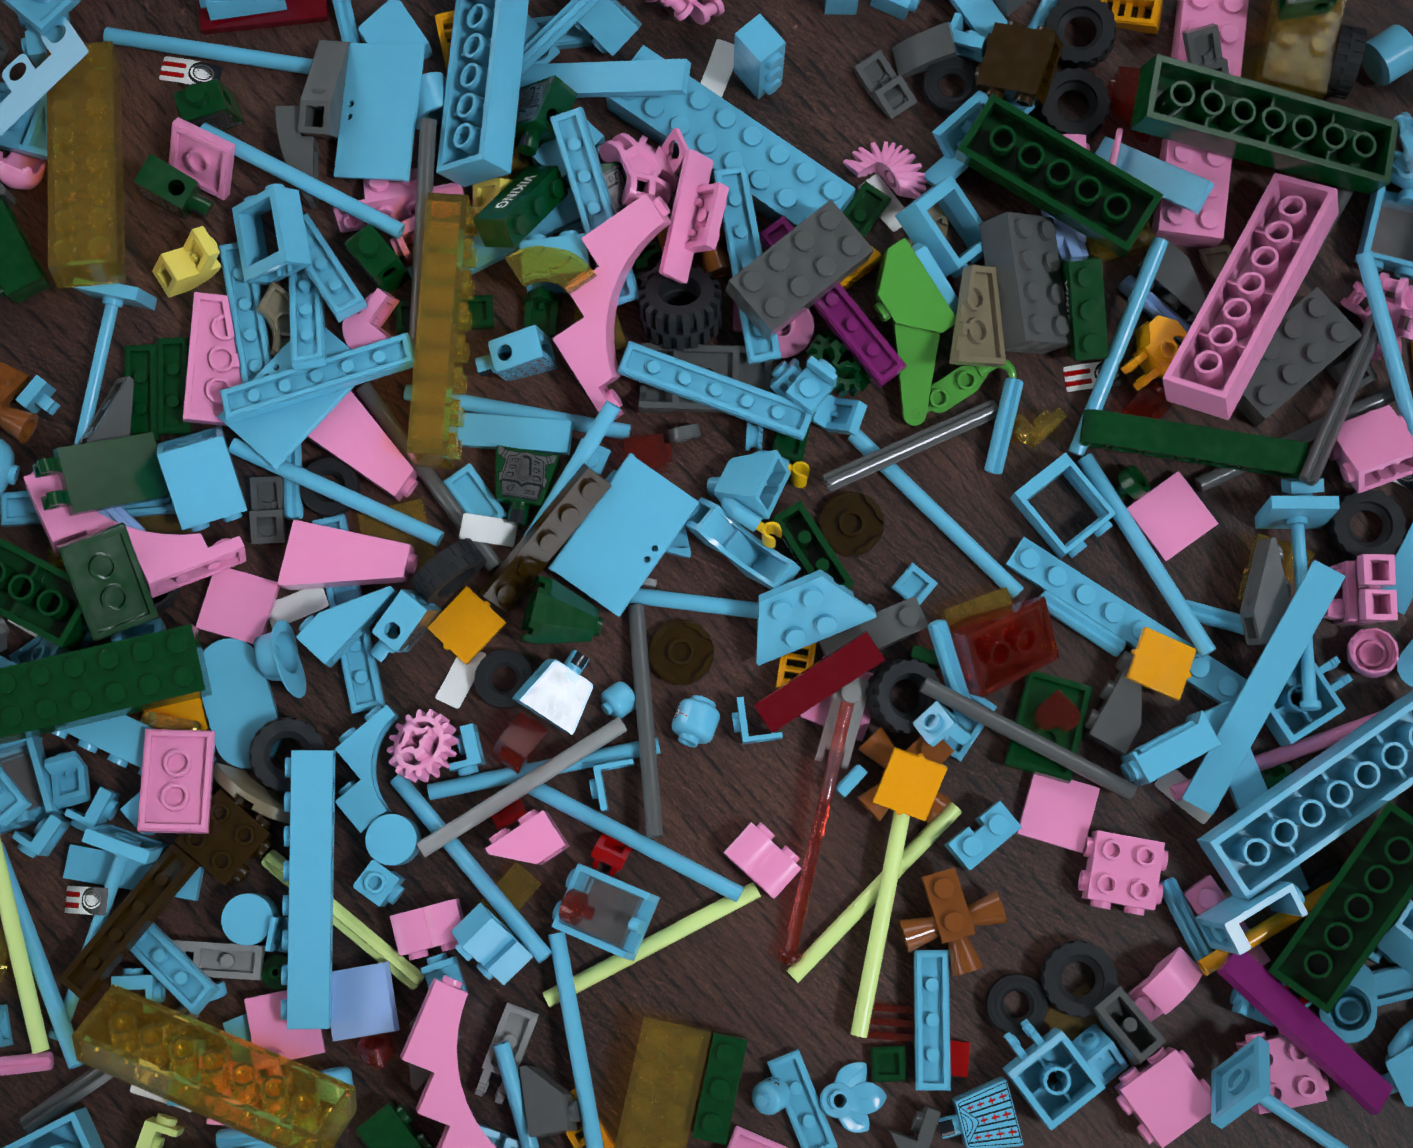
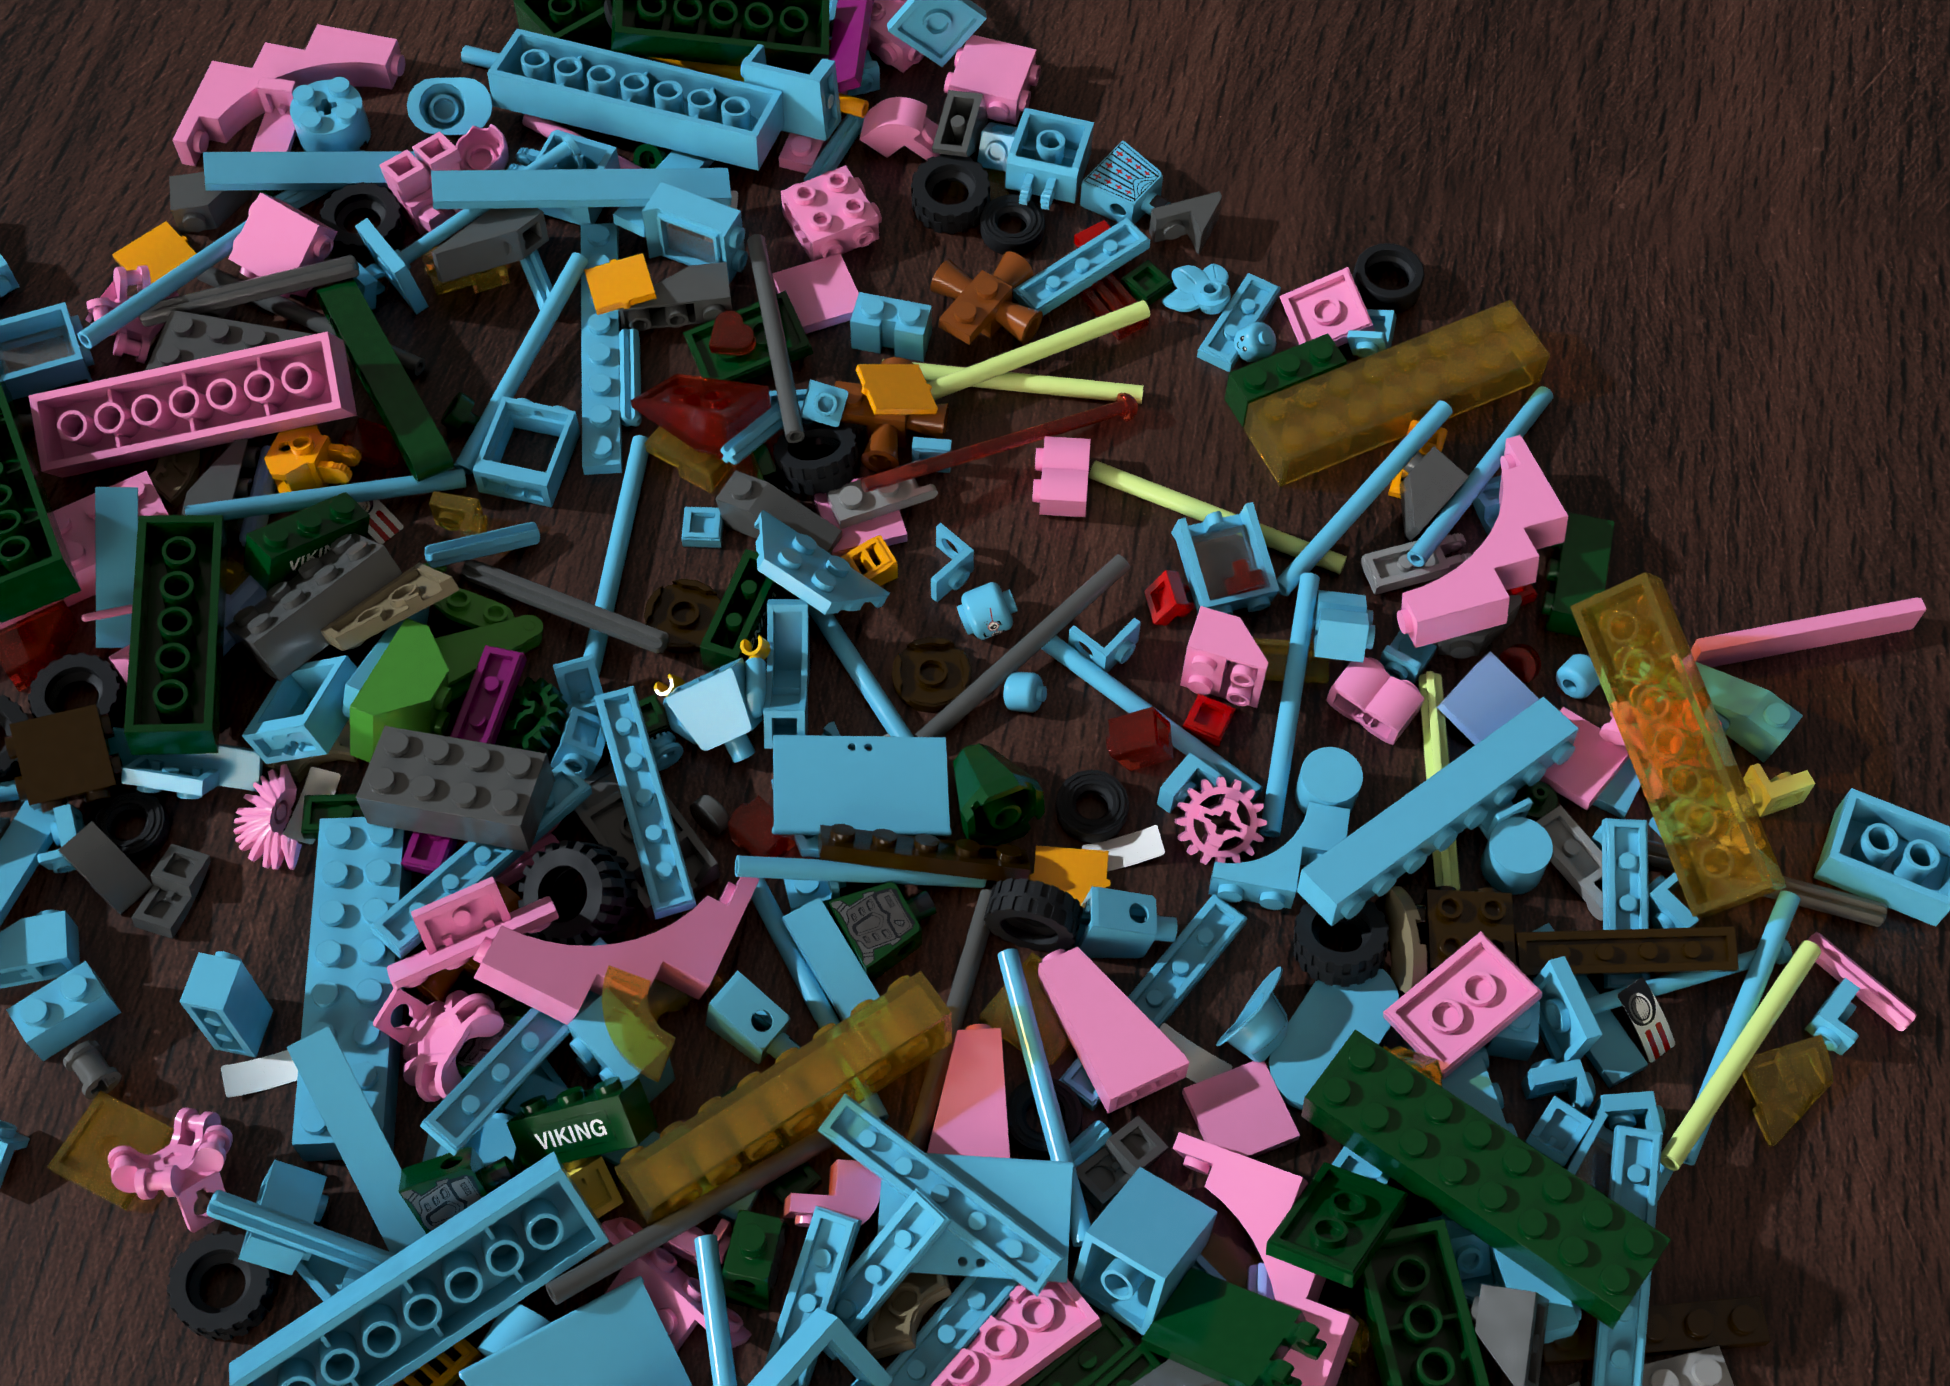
camera: 130 degrees left, 20 degrees down
medium azure slope [296,586,398,668] -> none
medium azure bracket [353,860,405,907] -> none
light grey piece [416,717,627,857] -> none
medium azure tile [443,463,508,519] -> none
white sticker [459,513,517,547] -> none
torso [512,649,593,735] -> none
dark green tile [523,287,562,338] -> none
medium azure piece [528,784,744,903] -> none
dark red tile [754,631,885,733] -> none
medium azure bracket [786,356,838,415] -> none
bright pink tile [1127,471,1219,563] -> none

